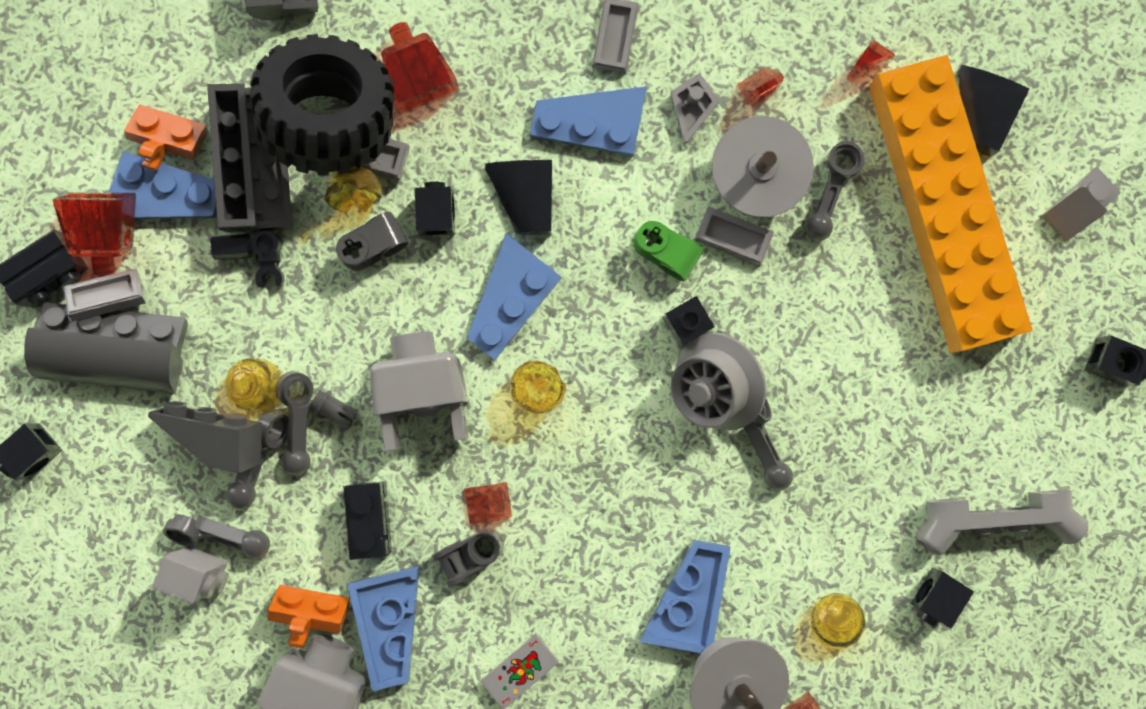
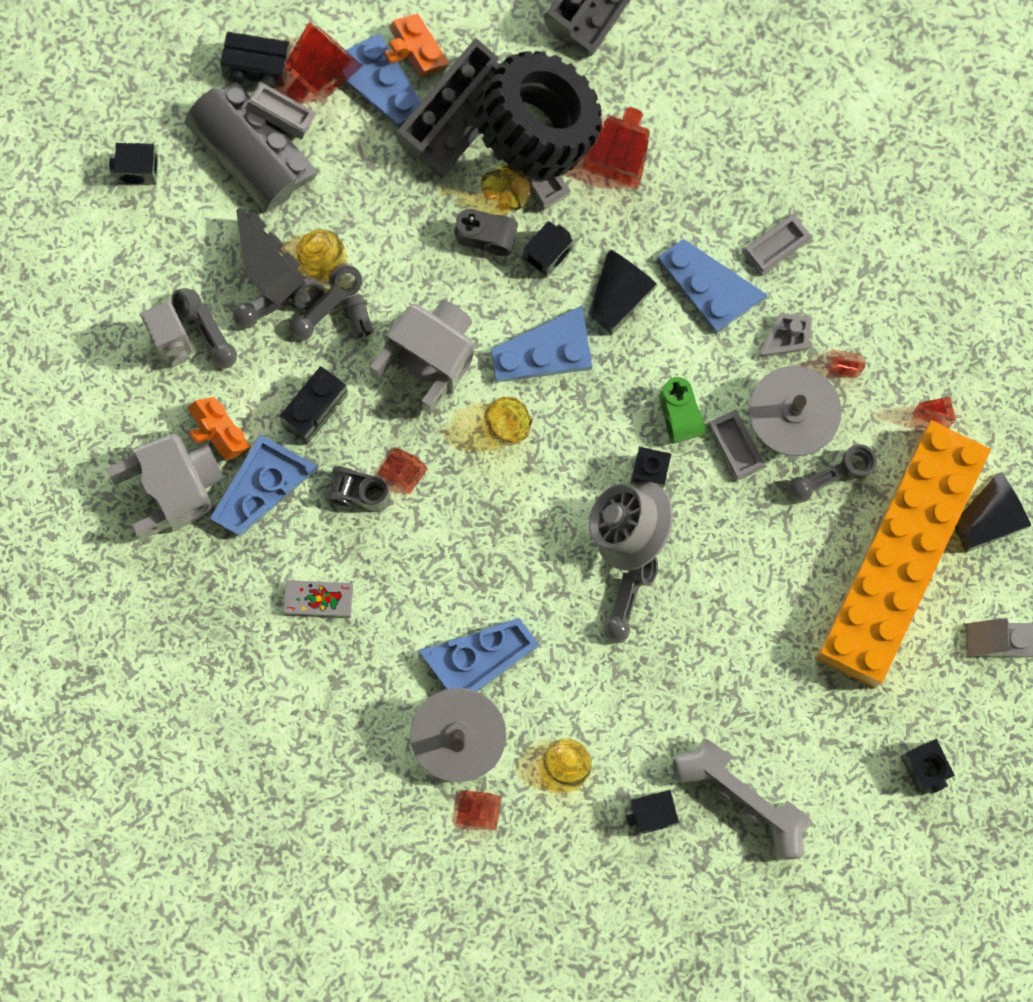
camera: 35 degrees right, 10 degrees down
black bar [210,230,285,288] -> none

